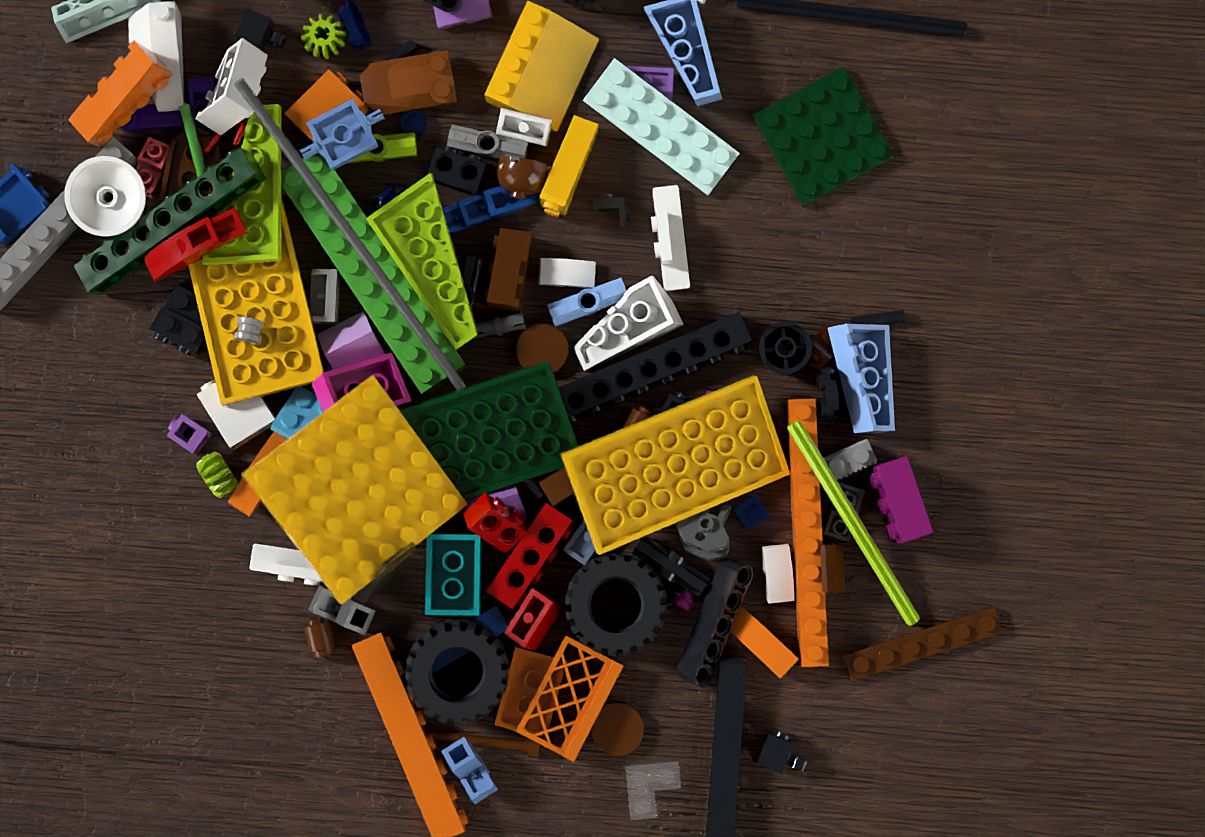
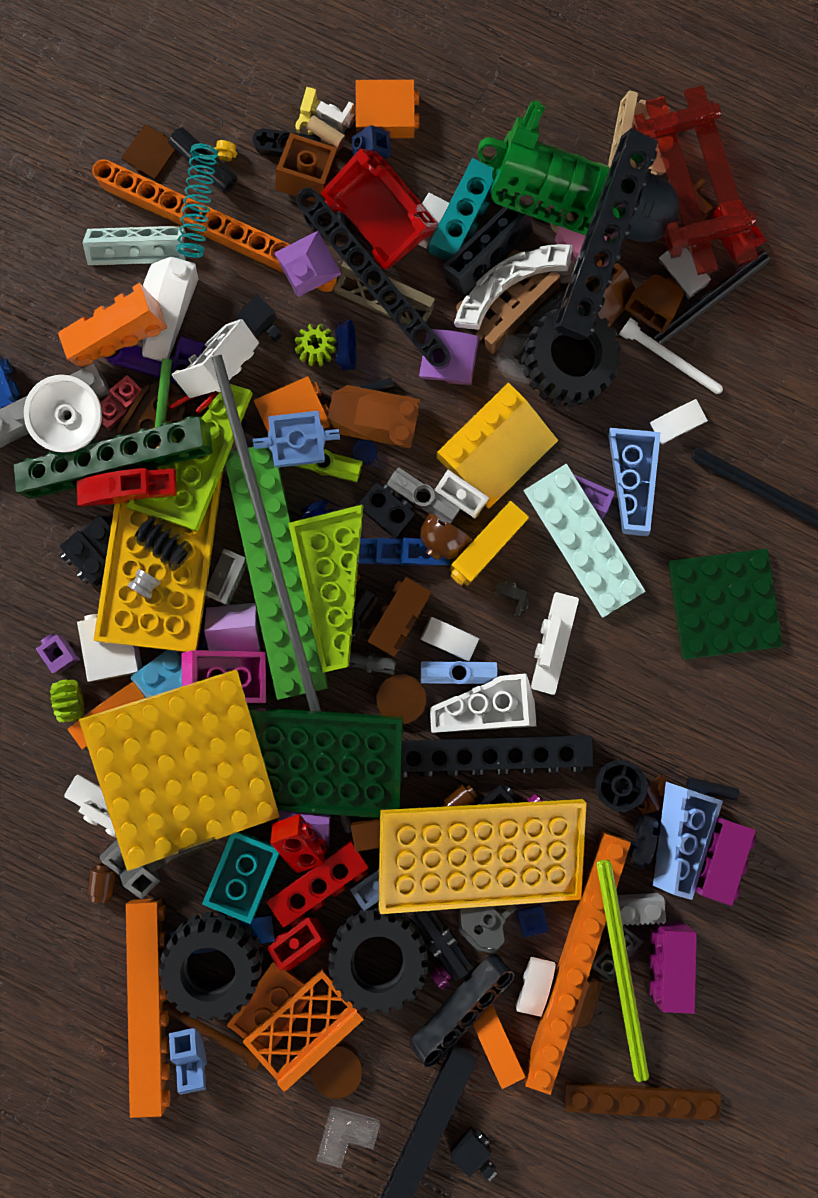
camera: 15 degrees right, 0 degrees up
none -> black piece [134,516,192,571]
none -> magenta brick [695,817,756,906]

